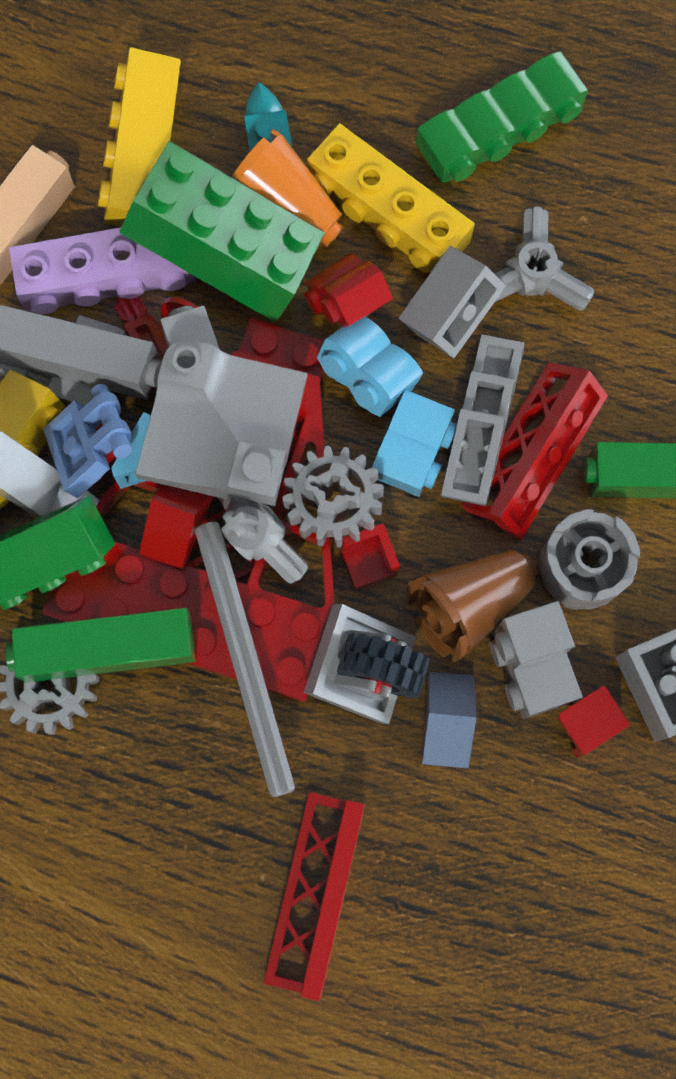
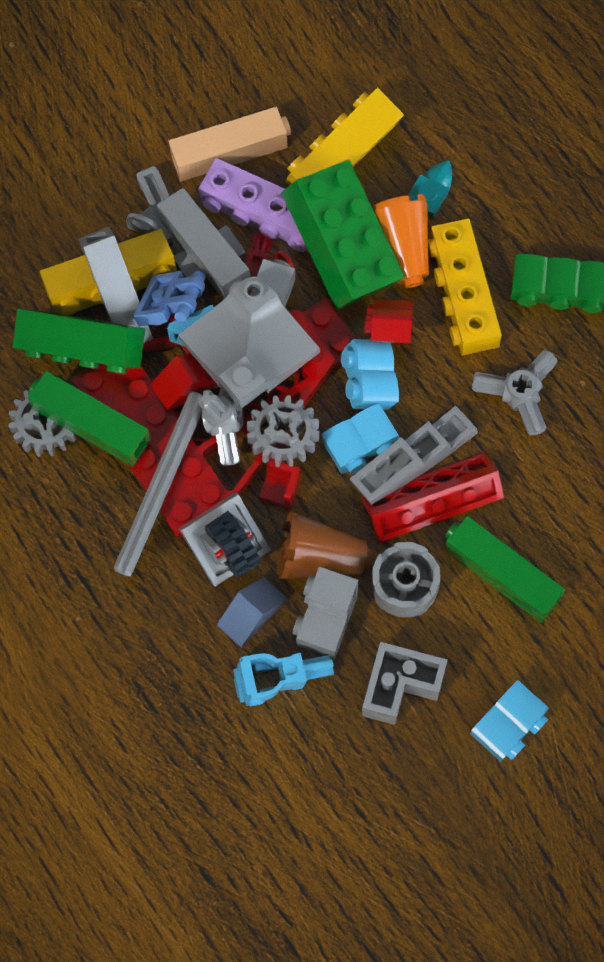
camera: 45 degrees right, 5 degrees down
red fence [263,792,365,1002] -> none
light grey brick [398,246,506,358] -> none
red panel [558,685,631,758] -> none
none -> medium azure piece [233,653,334,707]

